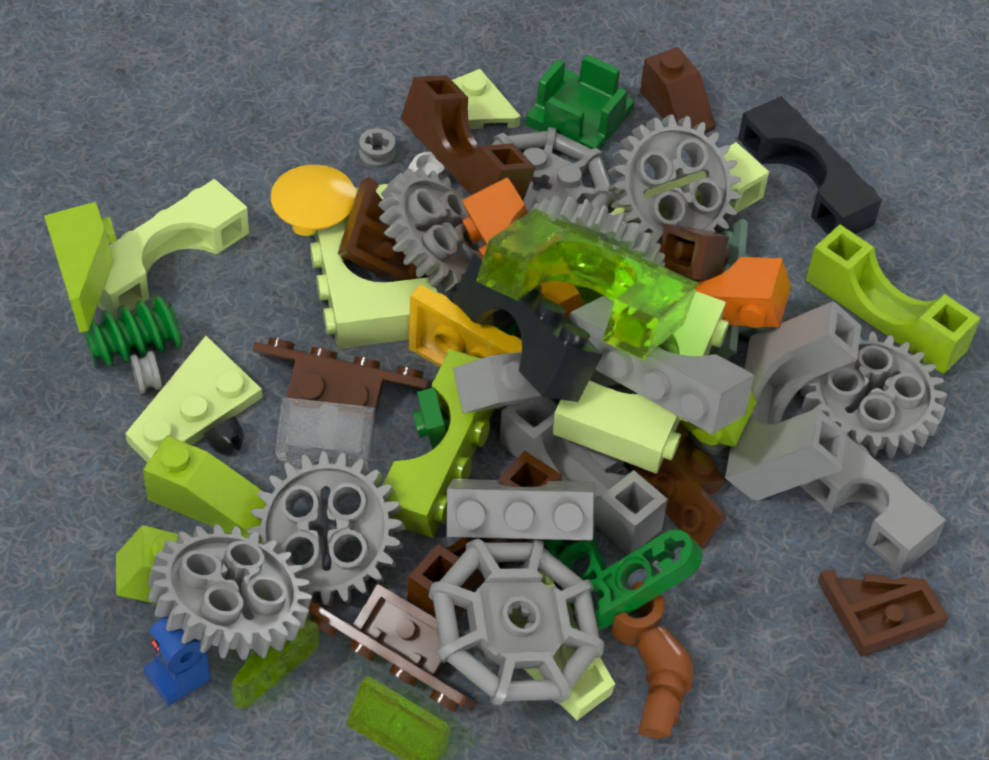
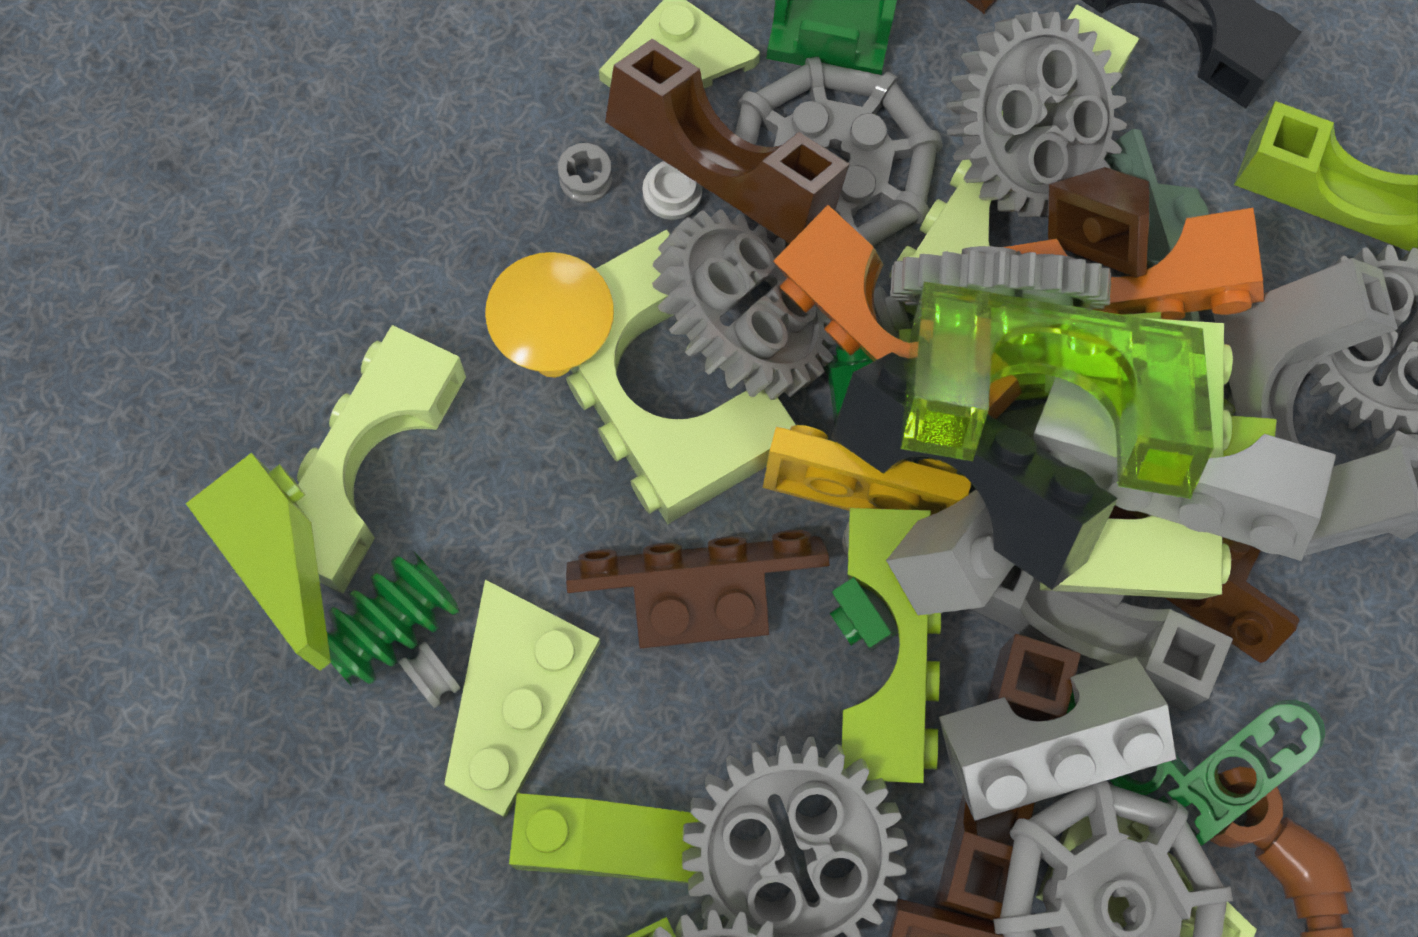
camera: 20 degrees left, 20 degrees up
black hinge [203,416,245,455] -> none
clear brick [275,397,377,471] -> none
reddish brown wing [338,177,418,282] -> none

